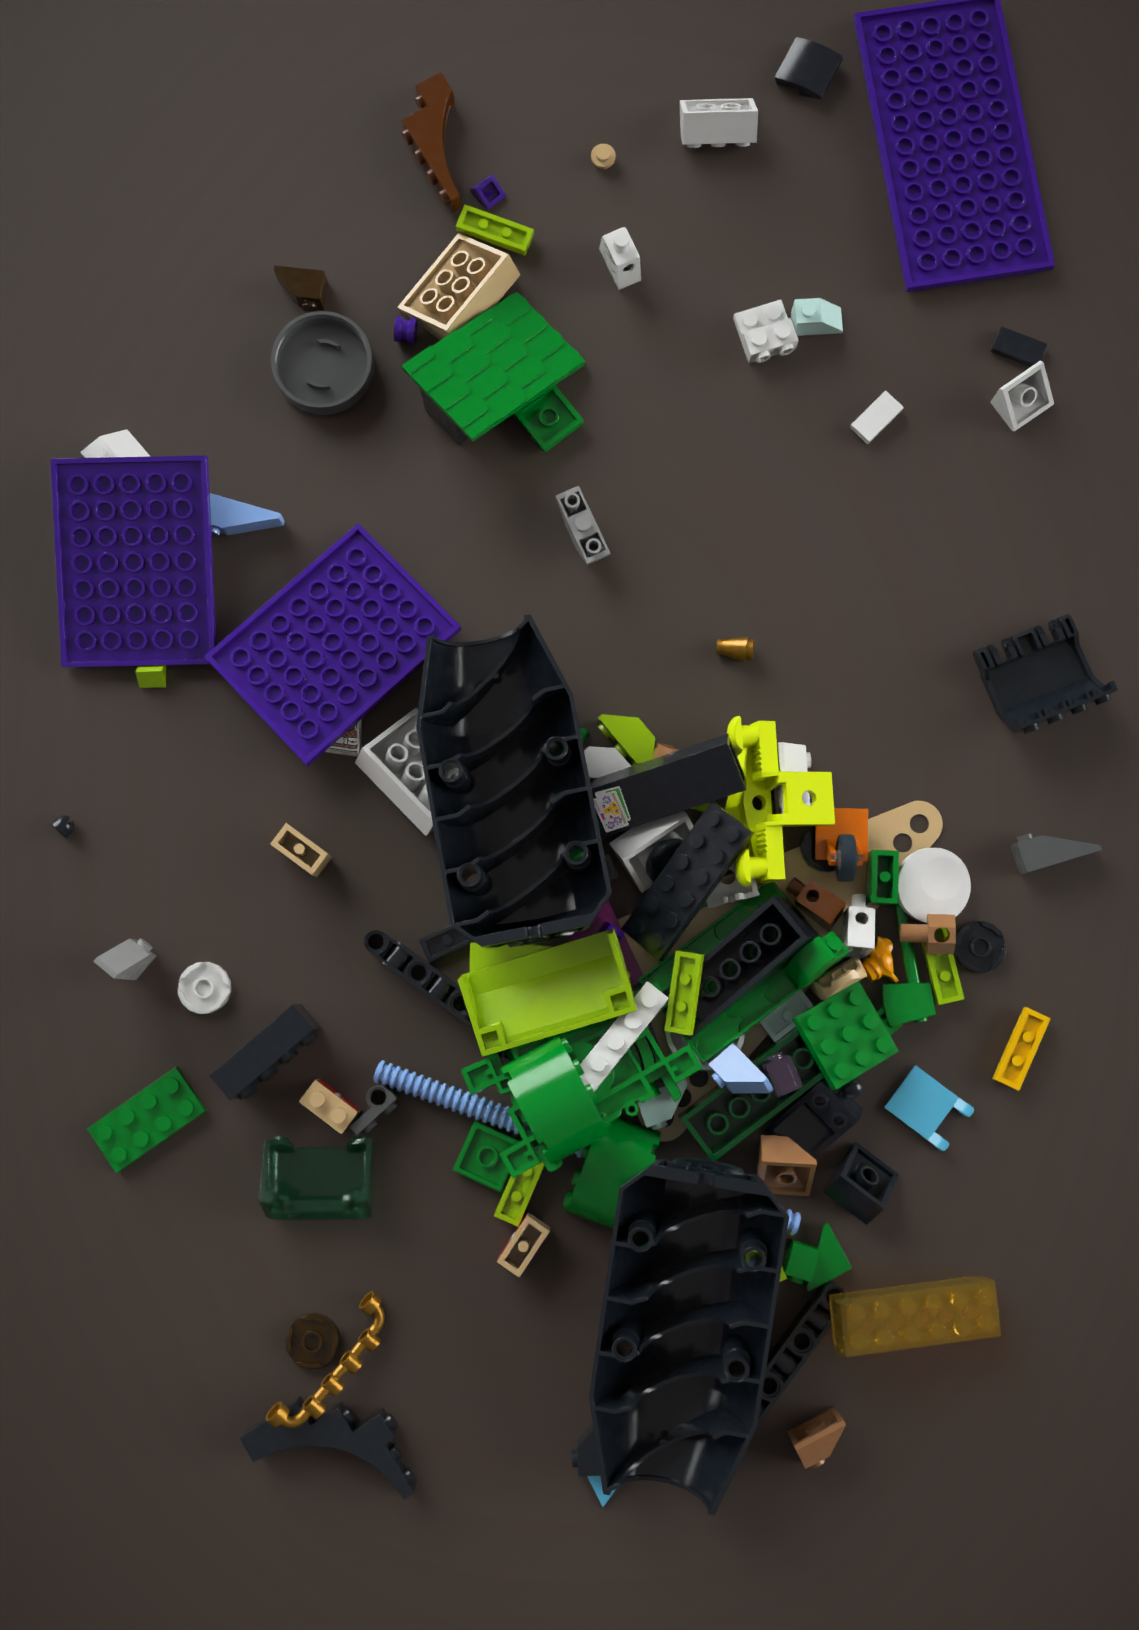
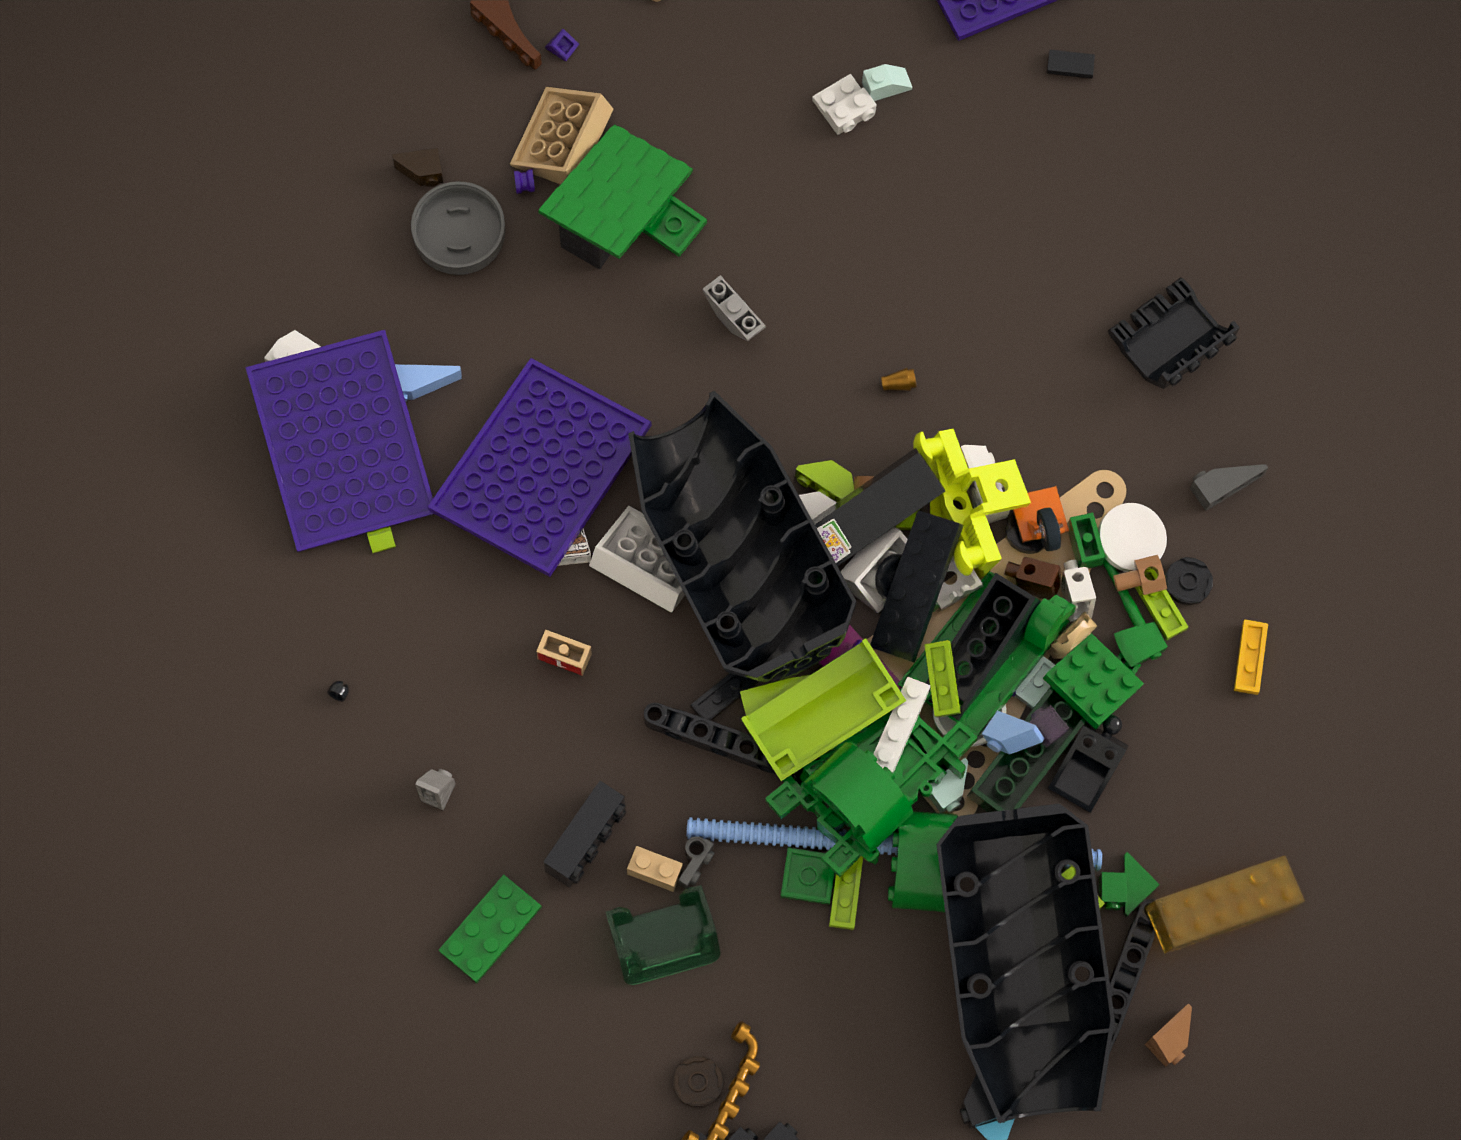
camera: 20 degrees left, 10 degrees down
white tile [178,962,231,1014] -> none
lime plate [456,204,534,256] -> none
tan brick [497,1212,550,1277] -> none
white torso [599,227,641,290] -> none
medium nougat slope [757,1135,817,1196] -> none
black slope [823,1142,899,1225] -> none
white tile [850,390,904,444] -> none
light orange animal [862,936,899,983] -> none
medium azure flag [884,1065,974,1151] -> none
white slope [990,361,1054,432] -> none

